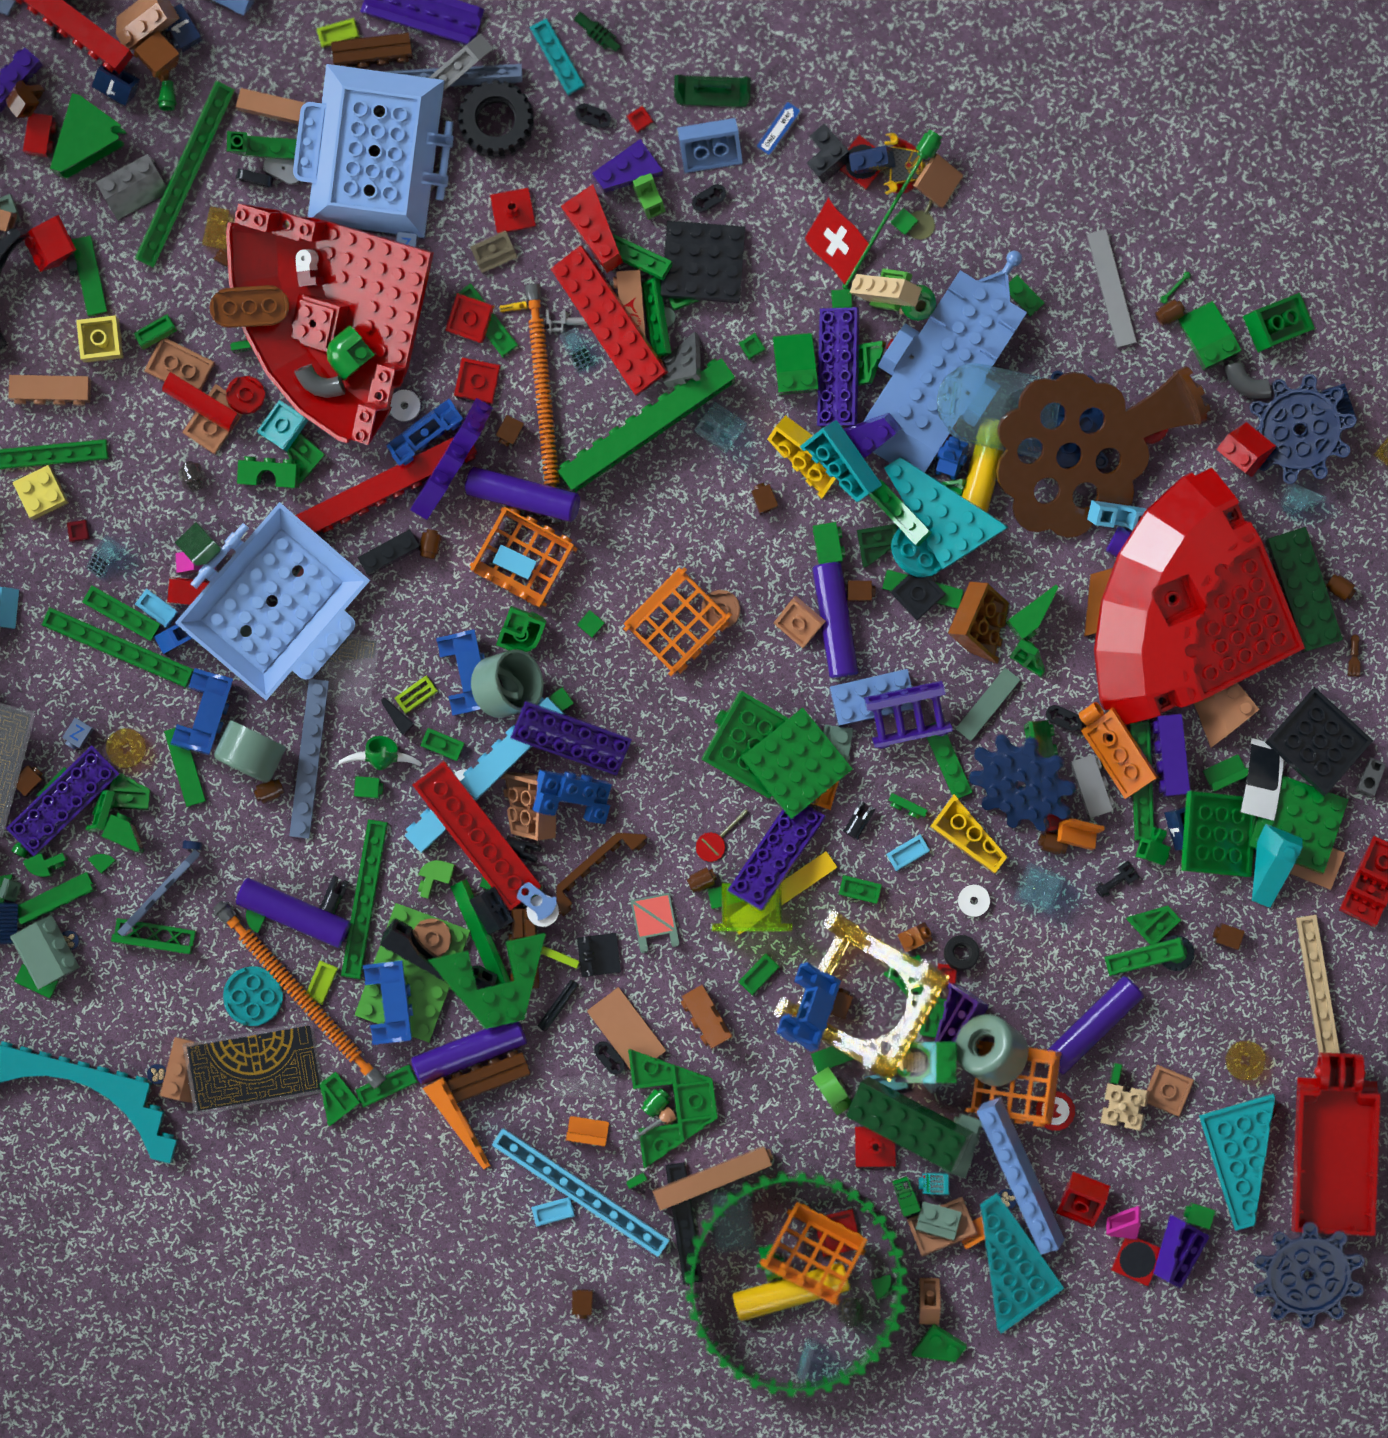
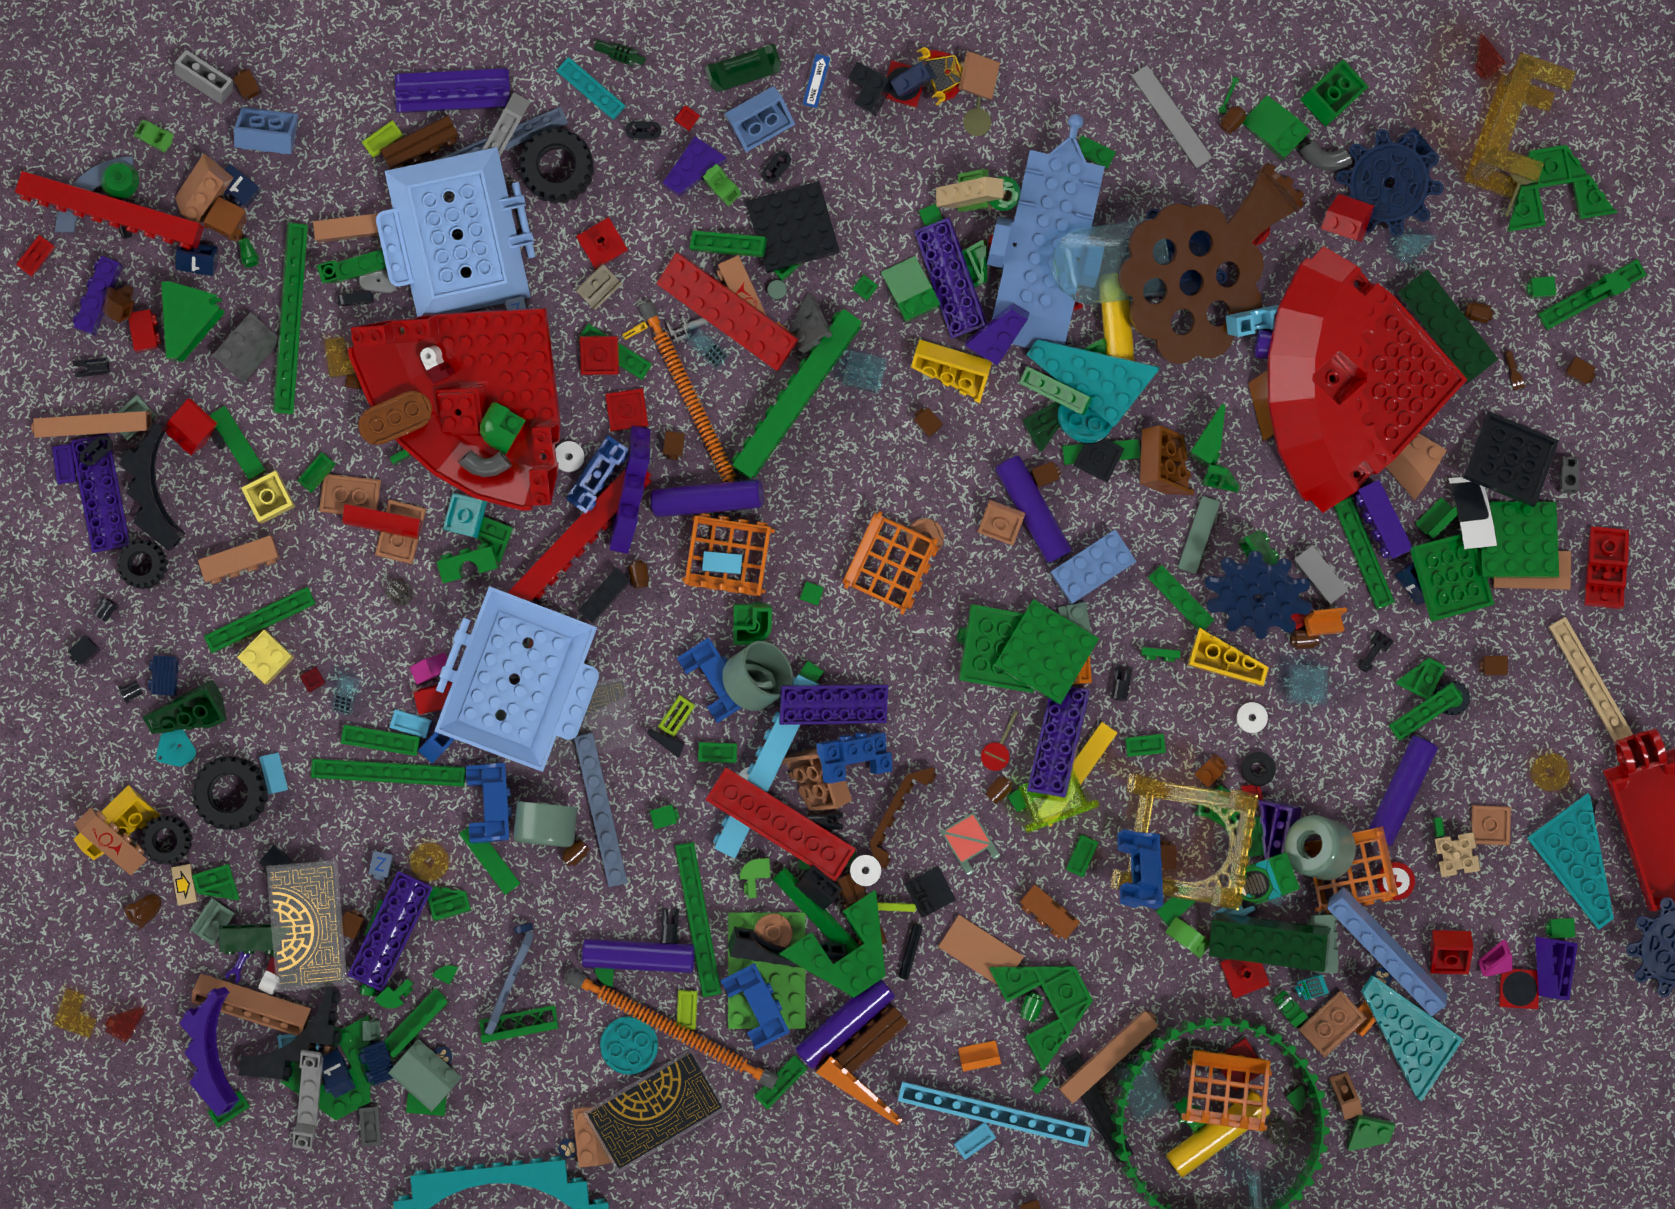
camera: 25 degrees left, 0 degrees up
green wing [85,790,115,833] -> none
green slope [102,813,144,854] -> none
dark green piece [175,522,221,566] -> none
red tile [226,376,265,414] -> none
green wing [320,1071,360,1127] -> none
green helmet [338,736,422,771] -> none
medium blue piece [517,882,556,920] -> none
red wedge [561,184,623,273] -> none
black beam [594,1041,625,1075] -> none
hinge [632,1107,676,1141] -> none
green tile [641,277,671,359] -> none
teal wedge [799,420,882,502] -> none
red flag [805,129,943,289] -> none
green brick [812,522,846,565] -> none
dark purple fence [864,681,953,749] -> none
medium azure tile [886,834,930,871] -> none
green tile [890,208,919,236] -> none
sand green plate [915,1201,962,1241] -> none
blue hinge [936,437,969,480] -> none
black beam [1045,705,1082,731] -> none
orange hinge [1079,702,1158,799] -> none
green brick [1135,827,1171,866] -> none
teal wedge [1252,823,1303,908] -> none

